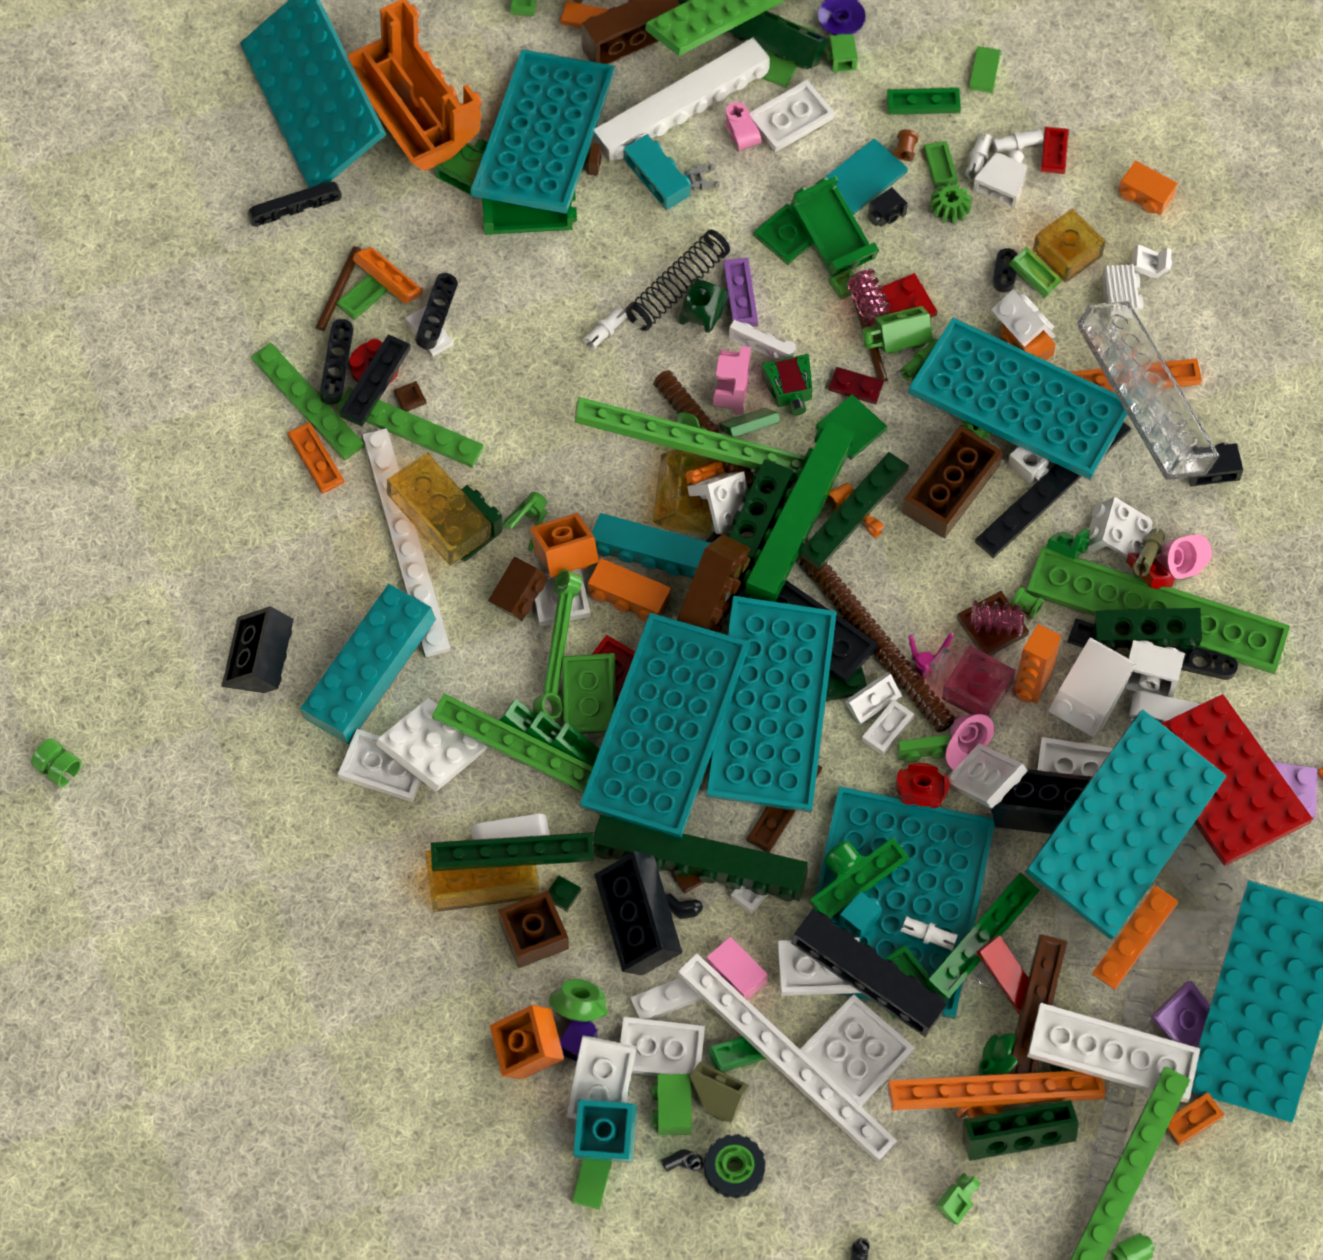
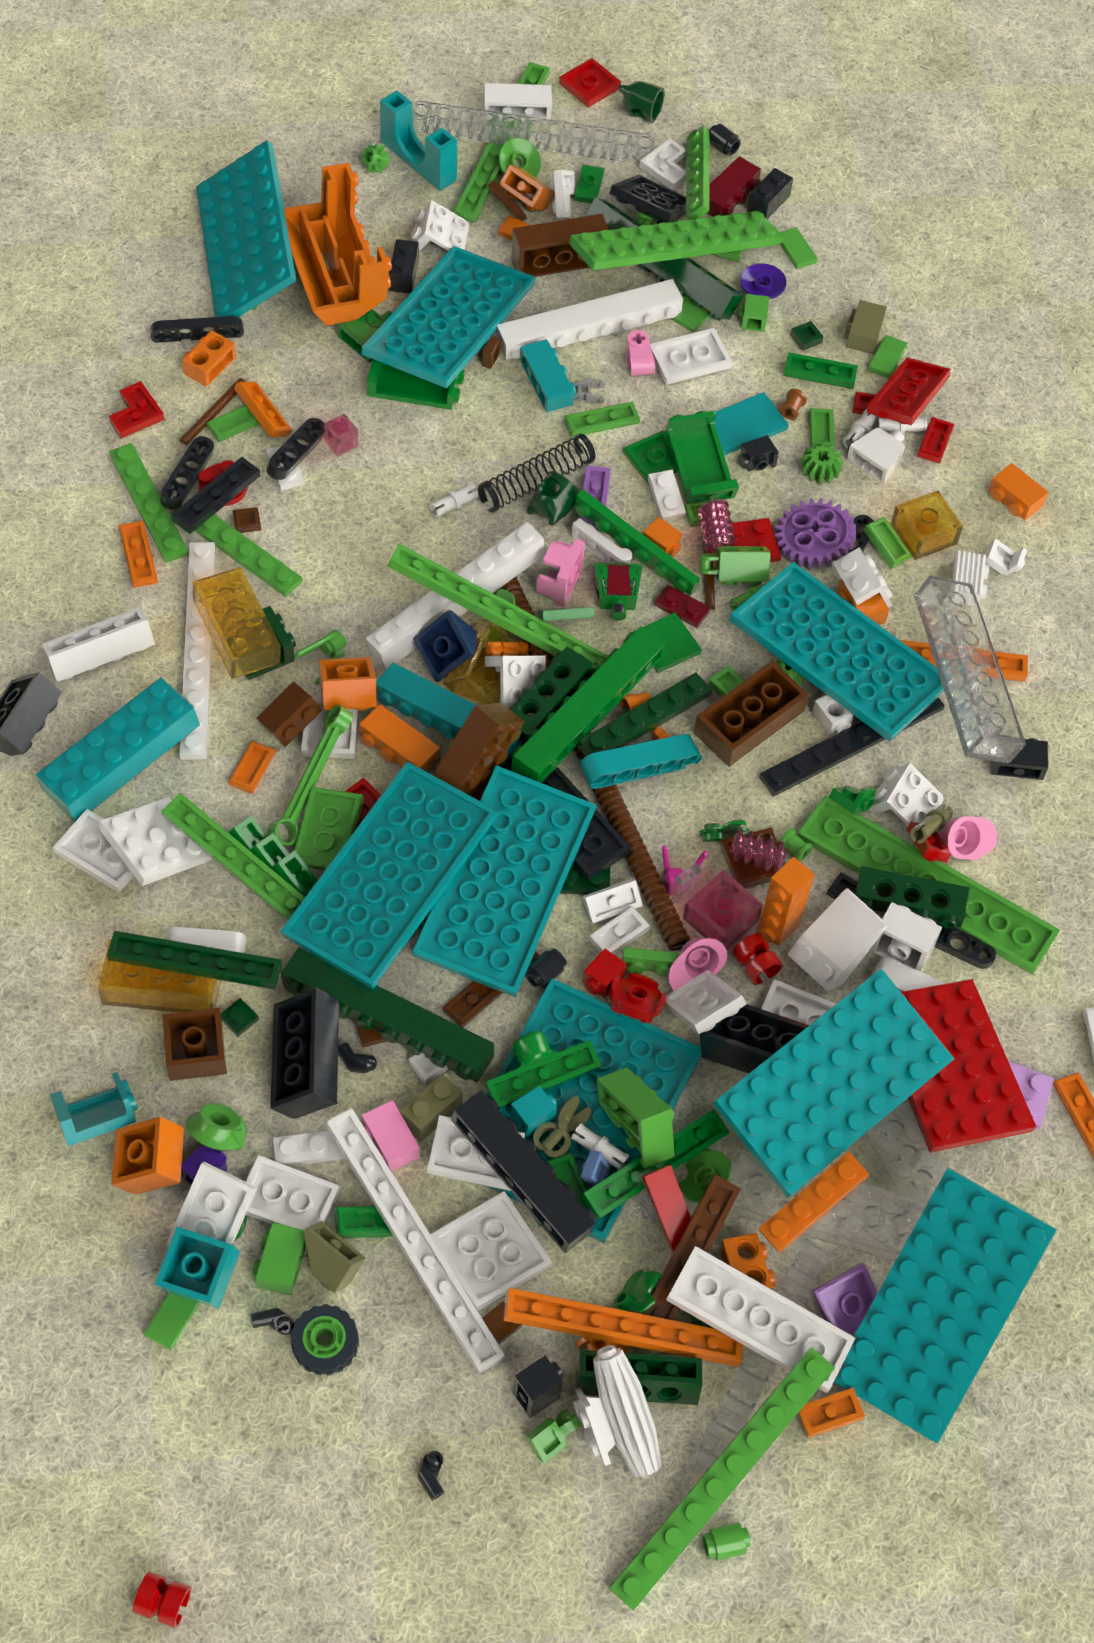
camera: 10 degrees right, 5 degrees down
none -> white brick [41,607,155,682]
none -> teal panel [50,1072,138,1146]
none -> red plate [109,381,165,438]
none -> orange brick [182,330,236,387]
none -> orange tile [228,741,276,794]
none -> clear pink brick [324,414,358,457]
none -> white brick [366,522,546,670]
none -> black brick [389,239,419,294]
none -> olive brick [400,1074,463,1143]
none -> white bracket [410,200,469,251]
none -> dark blue slope [413,610,478,682]
none -> reddish brown tile [482,1301,522,1345]
none -> black brick [513,1355,564,1418]
none -> black brick [526,948,567,988]
none -> olive piece [533,1096,592,1159]
none -> bright green tile [564,401,640,437]
none -> white plate [573,1345,662,1477]
none -> green plate [574,489,700,596]
none -> teal beam [579,734,702,789]
none -> medium blue plate [581,1150,611,1189]
none -> red brick [583,948,627,998]
none -> bright green wedge [597,1067,675,1169]
none -> orange brick [643,517,682,557]
none -> white plate [648,470,686,520]
none -> bright green dish [679,1150,732,1203]
none -> green plate [699,820,749,842]
none -> bright green plate [709,666,745,697]
none -> orange brick [720,1233,775,1290]
none -> red wheel [732,933,783,985]
none -> medium lavender gear [775,498,856,569]
none -> dark green plate [790,321,824,351]
none -> olive brick [844,300,887,354]
none -> red tile [852,391,876,416]
none -> red plate [867,357,951,426]

